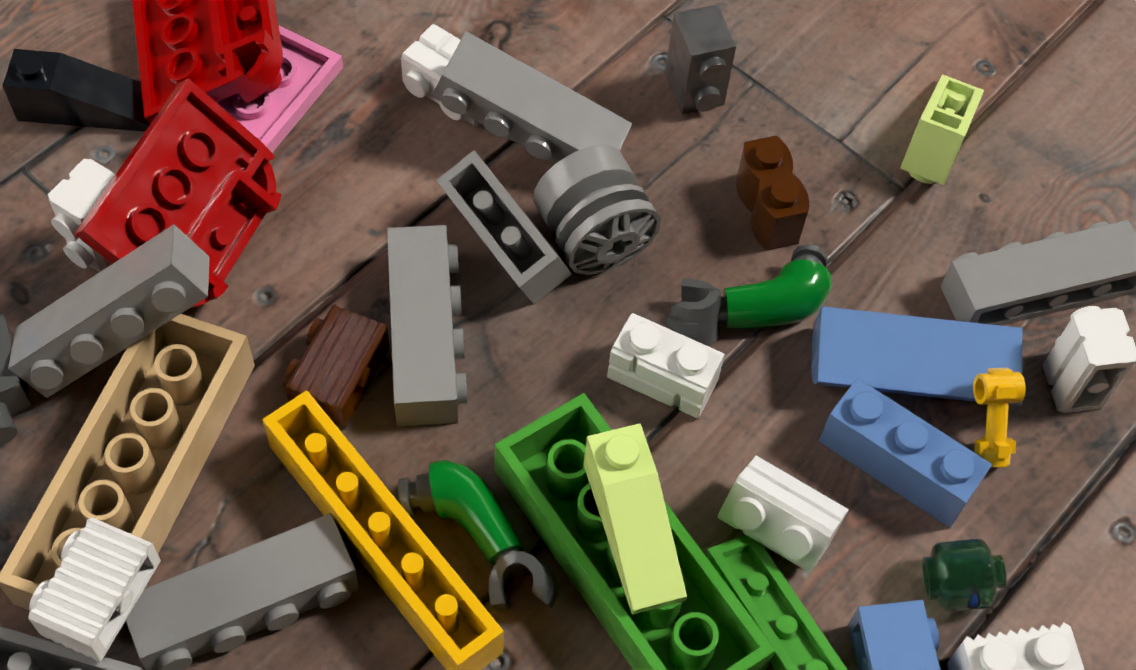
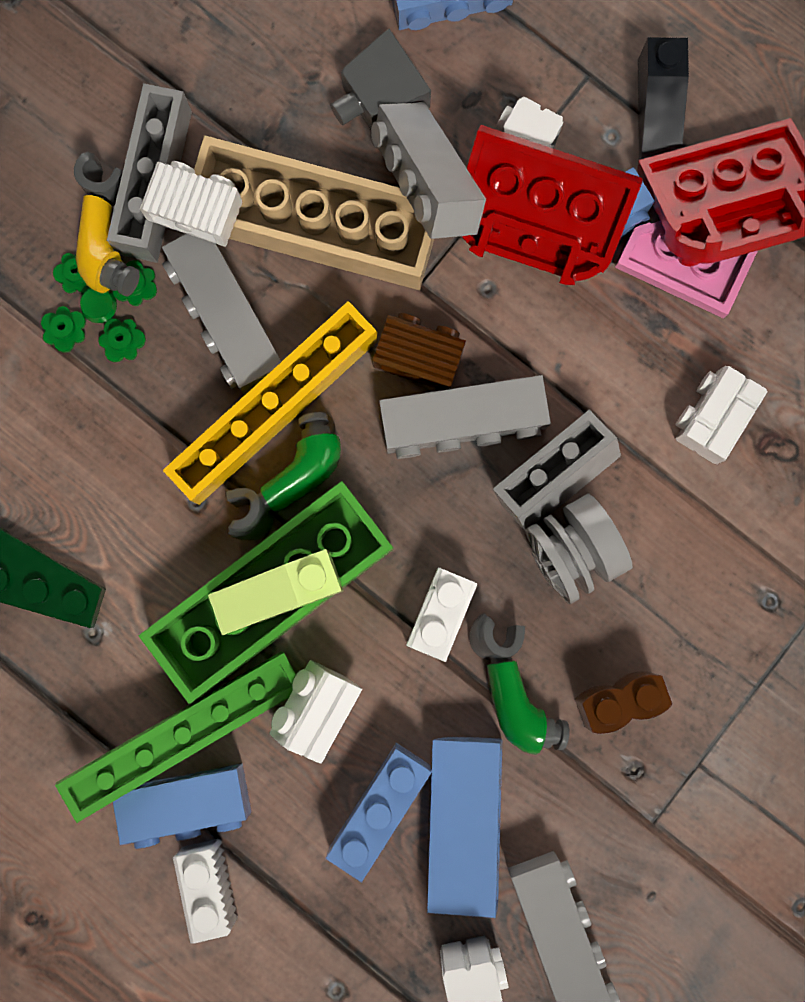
camera: 90 degrees right, 25 degrees up
light grey brick [432,31,633,164] -> none
flat silver brick [665,4,736,114] -> none
yellowish green slope [900,74,984,185] -> none
clear green head [922,539,1006,612] -> none
yellow bar [973,368,1026,467] -> none

